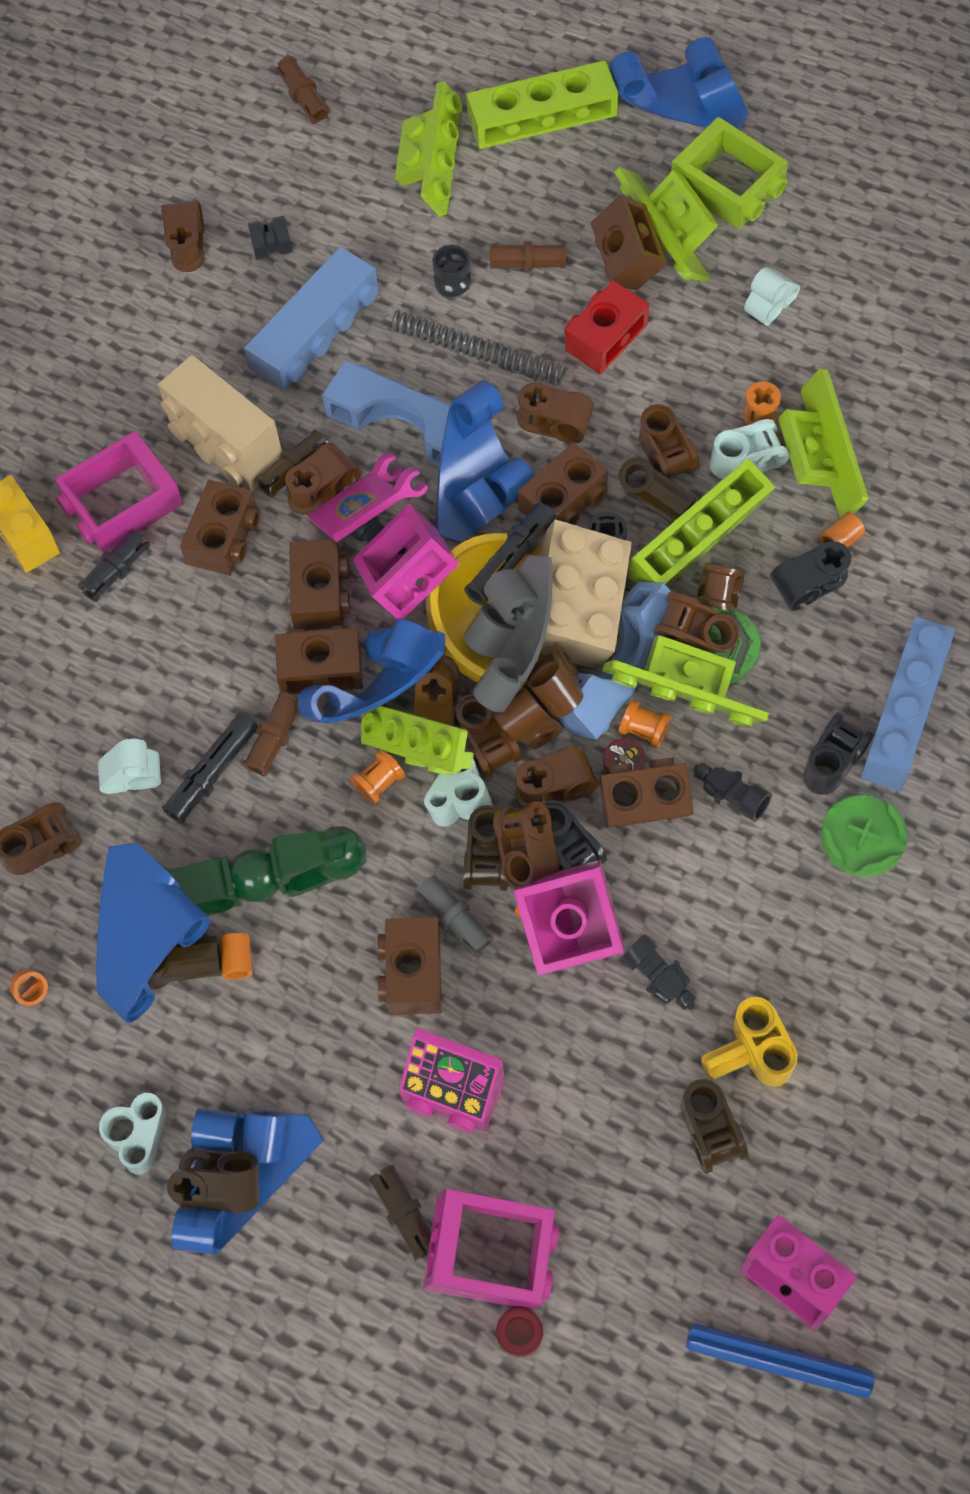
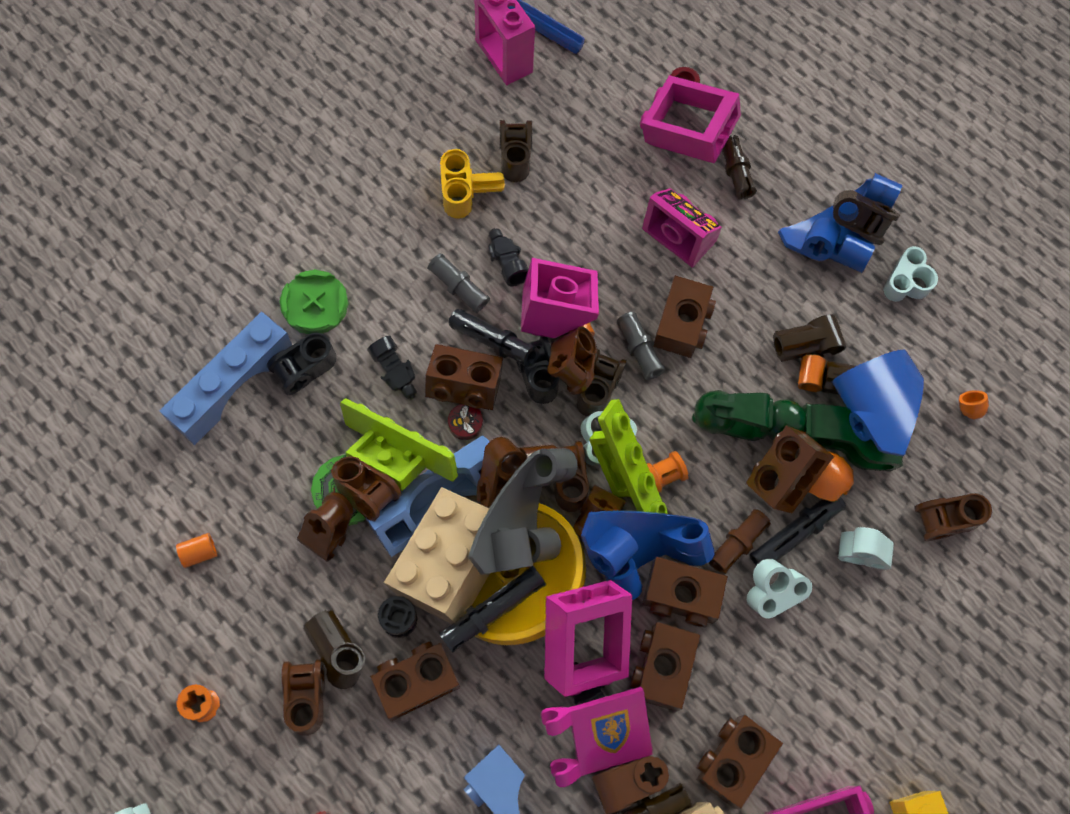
camera: 170 degrees left, 5 degrees up
black pin [78,529,150,602] -> none
blue panel [436,380,534,543] -> none
reddish brown piece [515,745,599,808] -> none
reddish brown piece [517,382,594,444] -> none
orange bush [619,699,672,749] -> none
lime brick [627,458,775,587] -> none
light aqua piece [710,419,790,479] -> none
black piece [770,541,852,611] -> none
lime bracket [778,368,868,518] -> none
none -> dark grey pin [427,253,490,313]
none -> black pin [449,309,539,367]
none -> reddish brown brick [746,426,834,514]
none -> light aqua piece [746,559,812,618]
none -> dark brown piece [773,314,847,362]
none -> orange hair [809,452,854,502]

